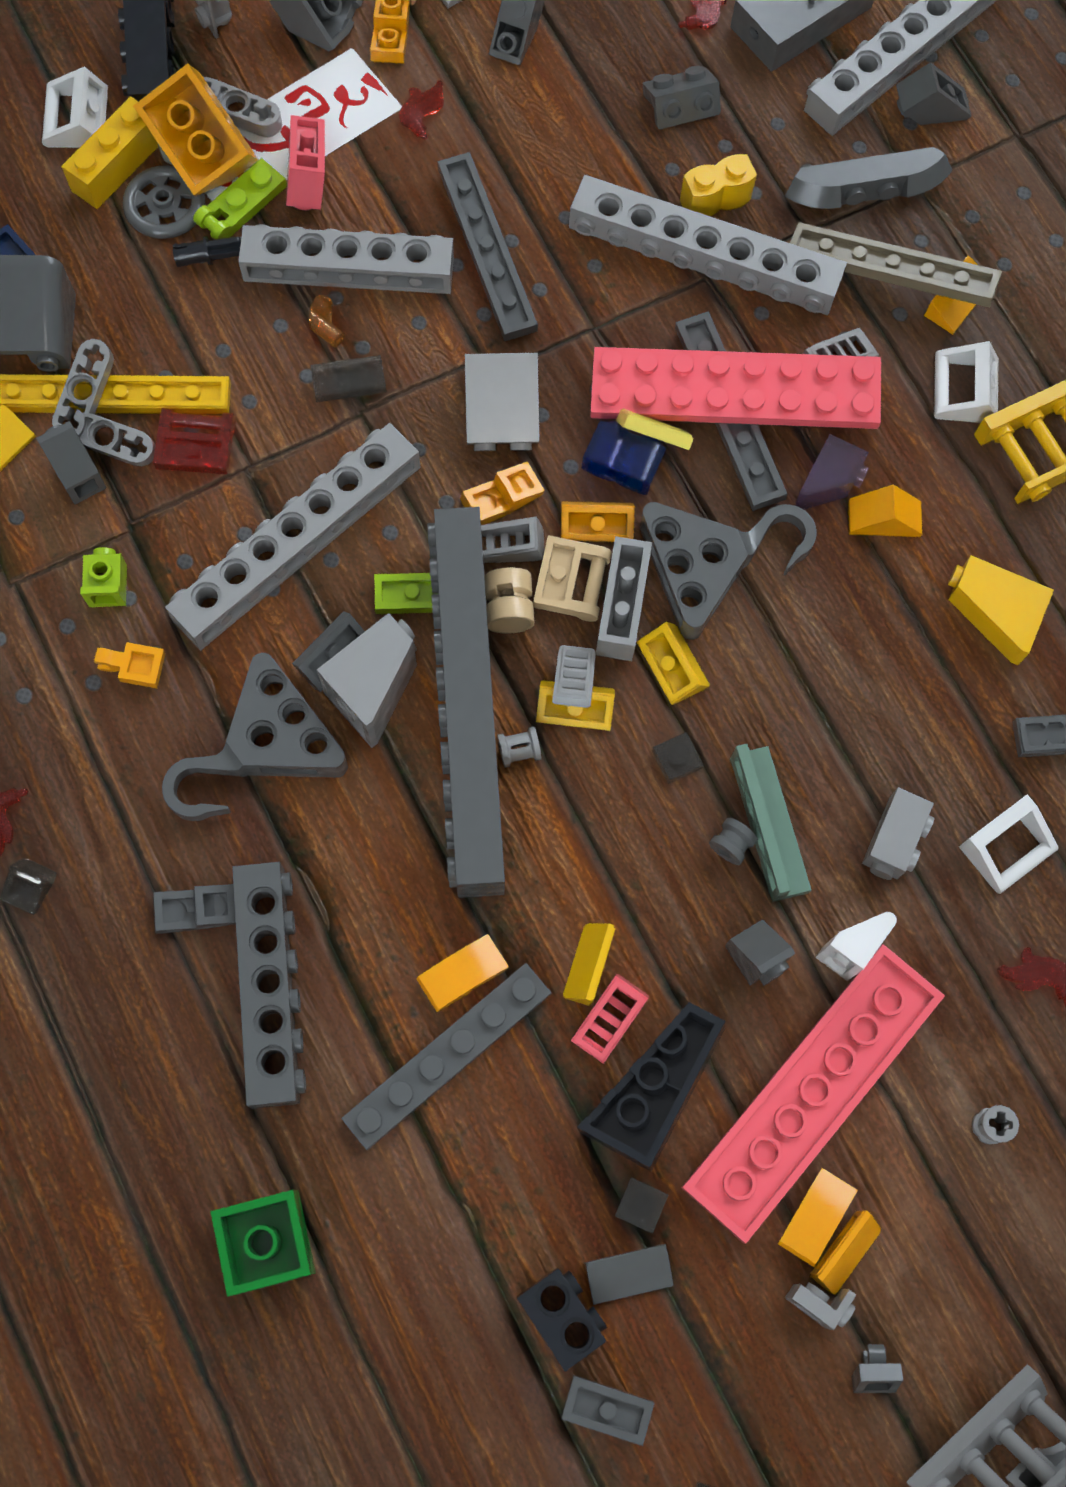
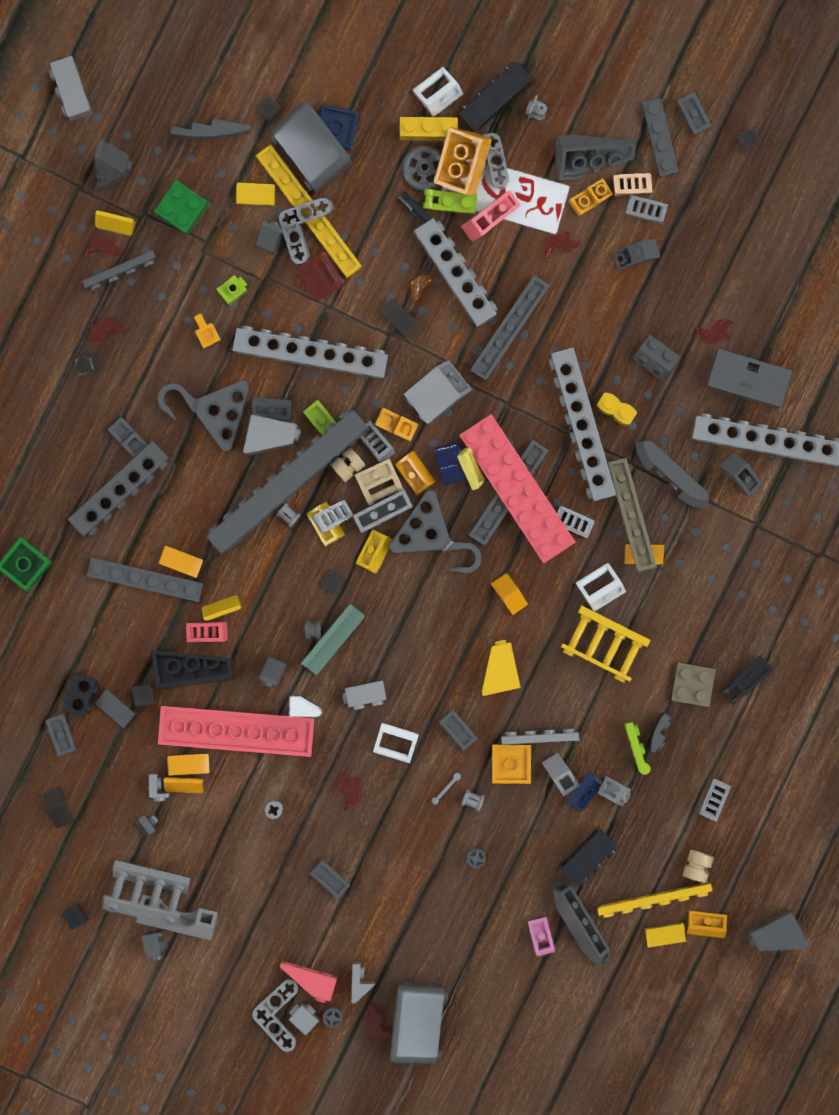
camera: 60 degrees right, 15 degrees up
clear purple slope [794,434,869,510] -> none

